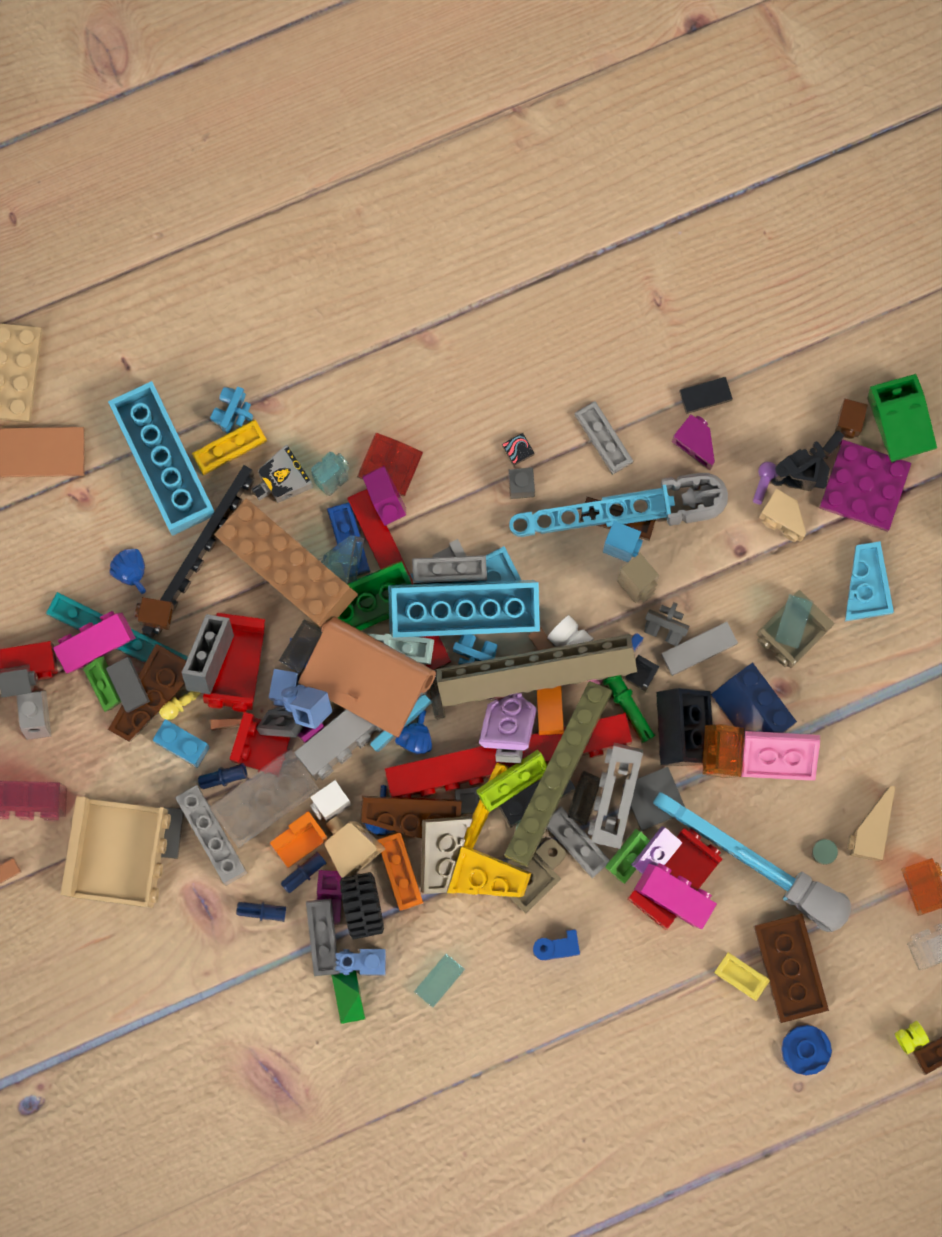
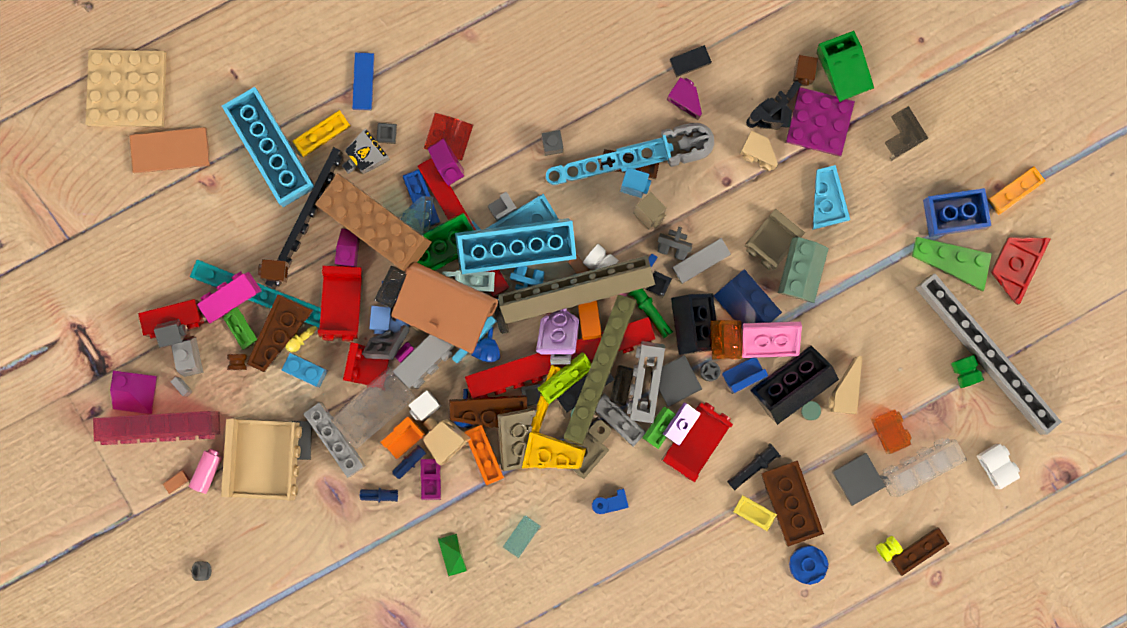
camera: 10 degrees left, 5 degrees up
dark grey tile [106,657,150,713] -> none
blue piece [109,549,146,594] -> none
dark grey brick [182,614,234,694] -> none
dark blue axle [198,763,248,789] -> none
dark azure hips [210,386,254,433] -> none
nougat piece [211,719,242,731] -> none
medium blue brick [281,685,332,729] -> none
flat silver tile [306,899,339,976] -> none
clear light blue brick [311,452,349,496] -> none
medium blue brick [335,949,386,976] -> none
black tyre [340,872,384,939] -> none
light grey tile [412,555,487,584] -> none
tile [502,433,535,466] -> none
light grey tile [574,401,633,475] -> none
dark pink brick [634,863,717,929] -> none
piece [653,792,851,932] -> none
medium lavender bar [753,462,776,504] -> none
clear light blue tile [775,594,814,648] -> none
none -> light grey tile [170,377,192,397]
none -> bright pink brick [188,448,222,494]
none -> dark grey tile [191,561,212,581]
none -> reddish brown wheel [227,354,247,370]
none -> magenta slope [335,228,360,267]
none -> blue tile [352,53,375,111]
none -> dark grey tile [376,123,397,144]
none -> dark grey wheel [700,362,721,381]
none -> blue panel [722,358,768,394]
none -> black pin [727,443,781,491]
none -> black slope [750,345,839,425]
none -> sand green slope [778,237,829,303]
none -> dark grey tile [832,453,886,506]

